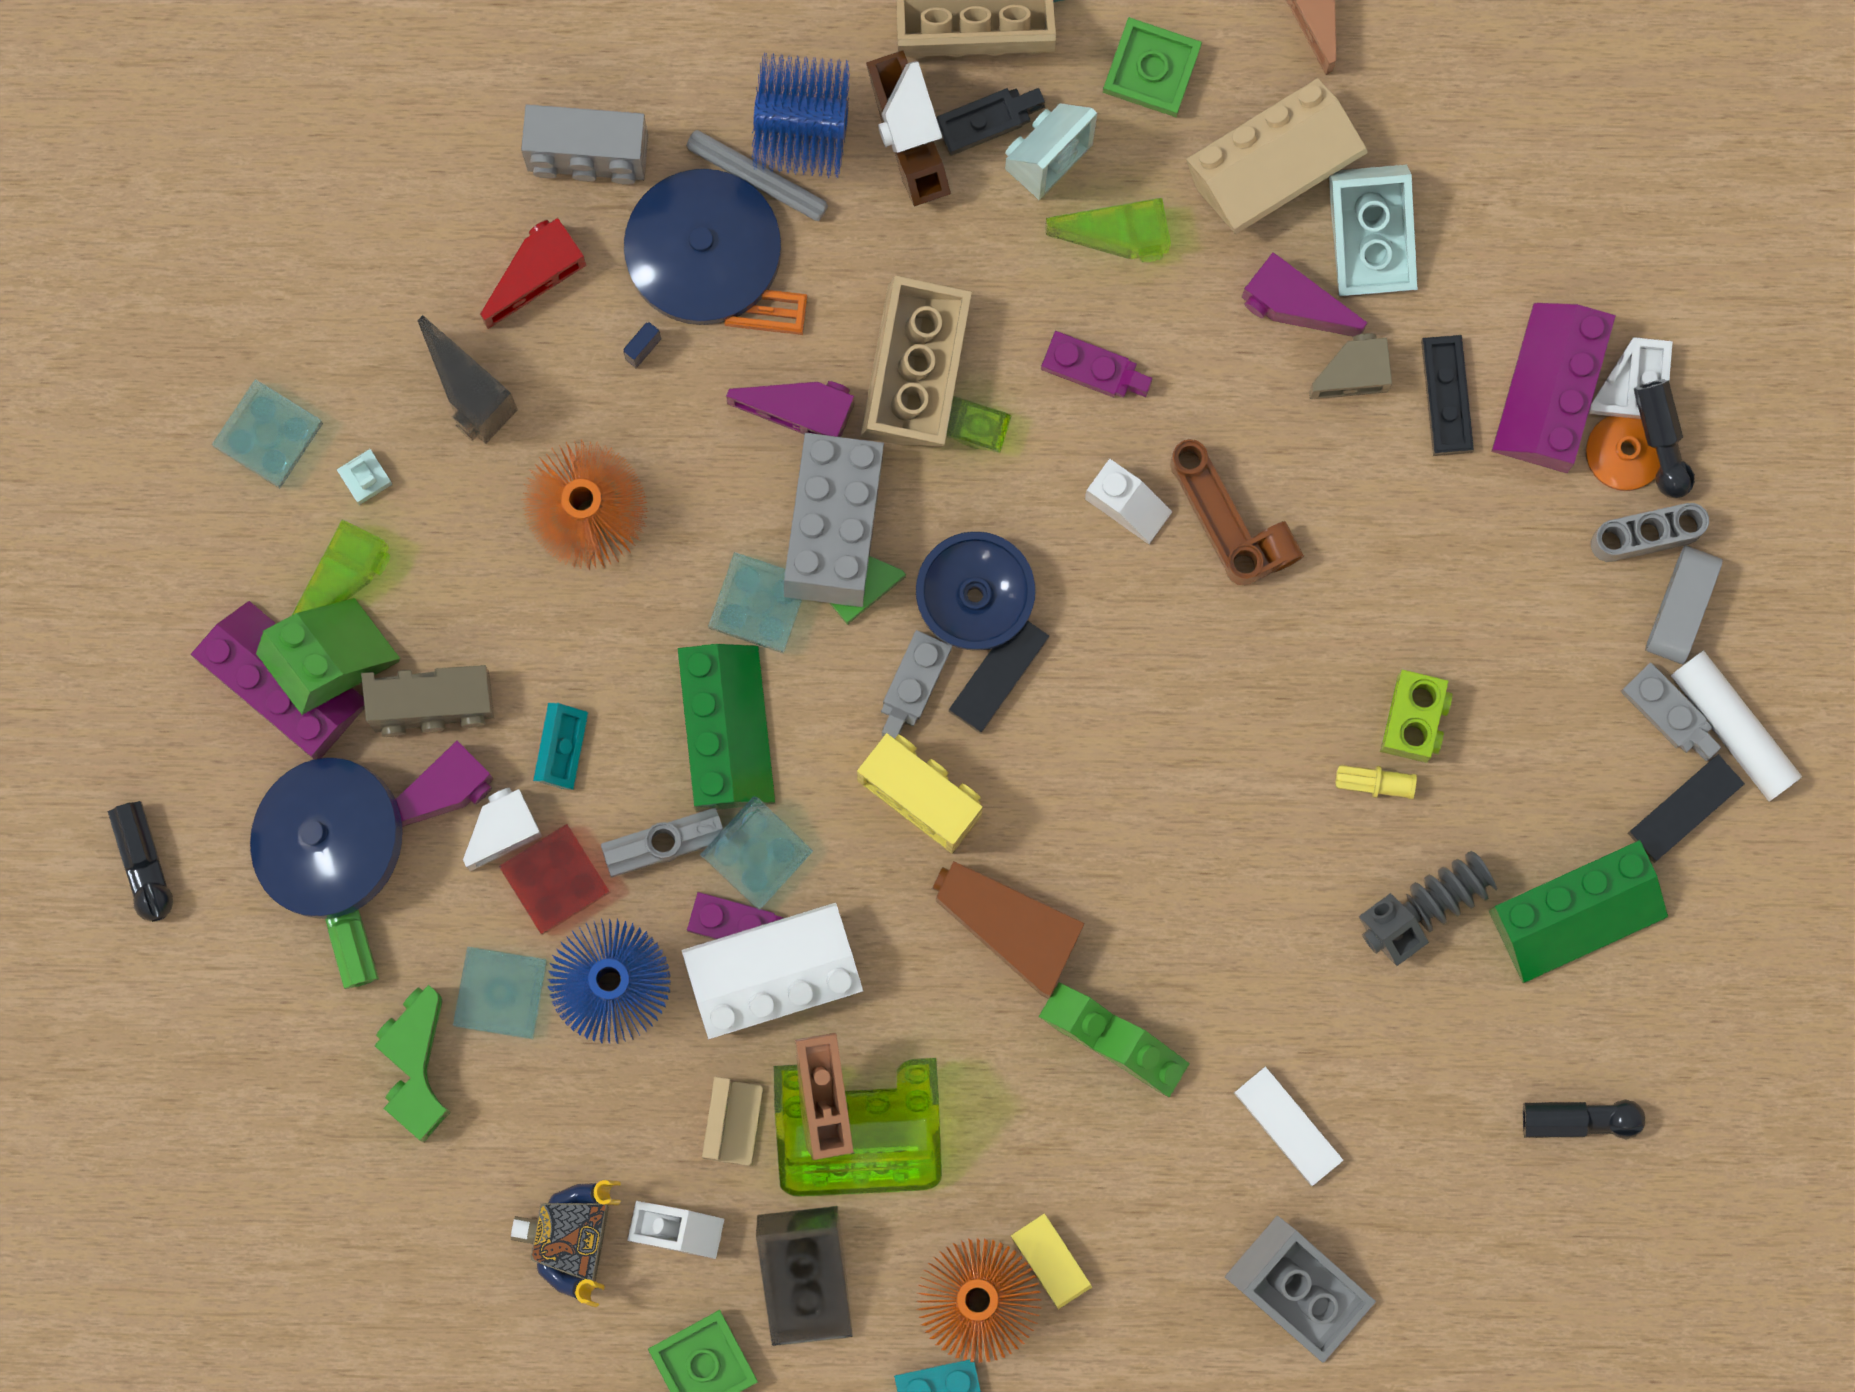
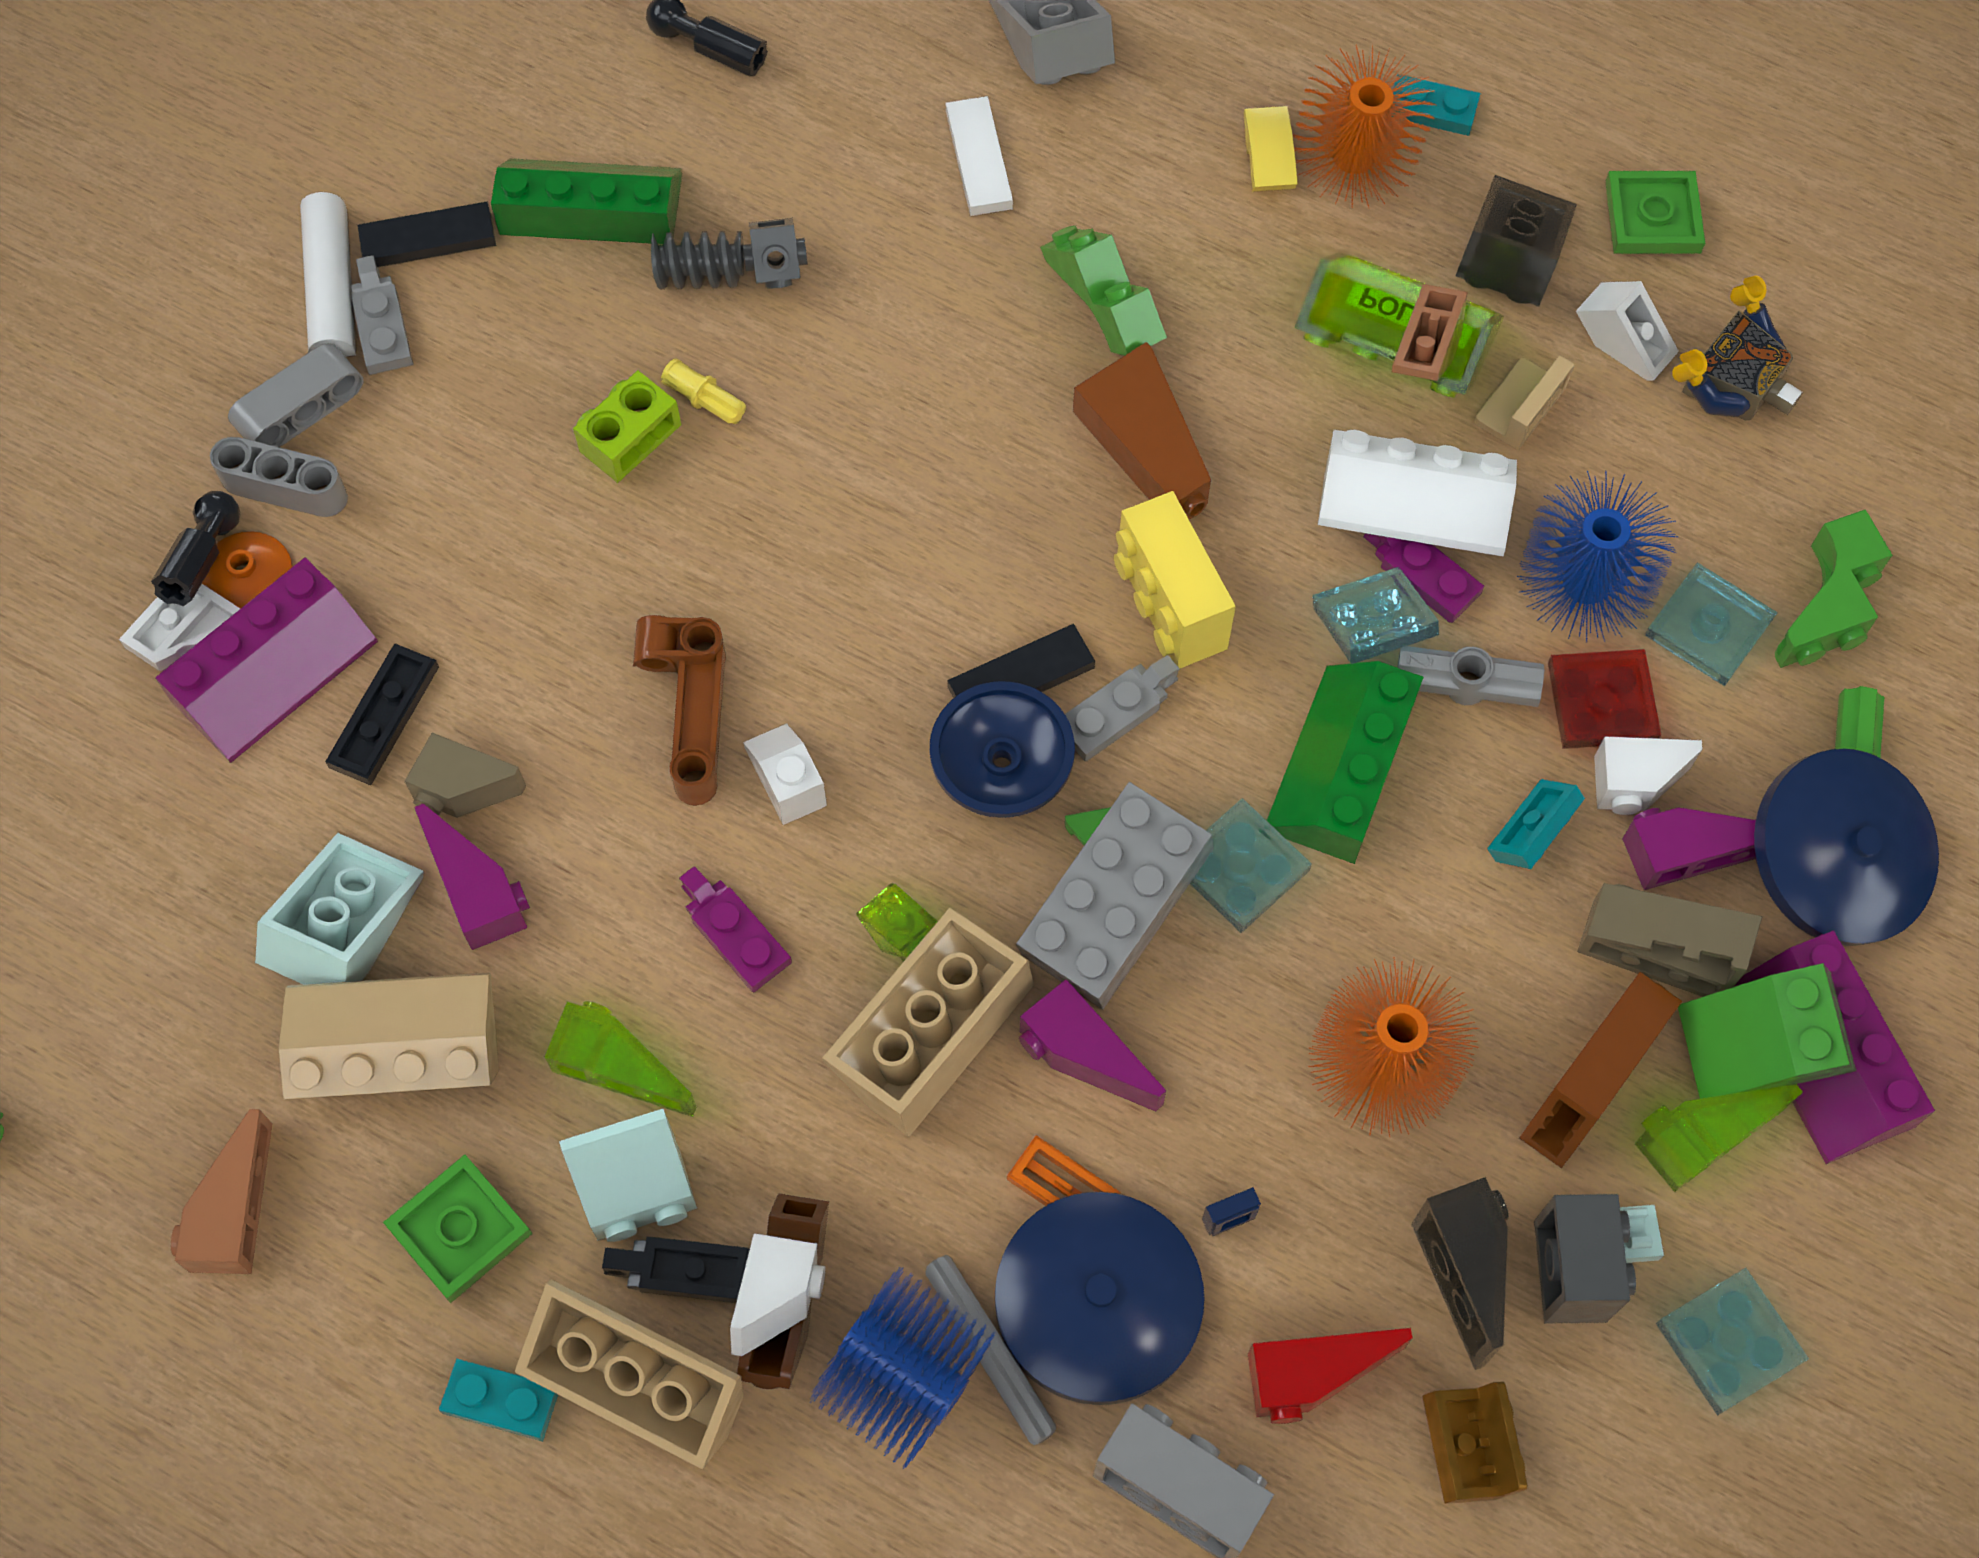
camera: 150 degrees left, 15 degrees down
none -> pearl gold bracket [1422,1381,1528,1504]
none -> dark orange slope [1519,972,1682,1169]
none -> dark grey brick [1534,1194,1636,1324]

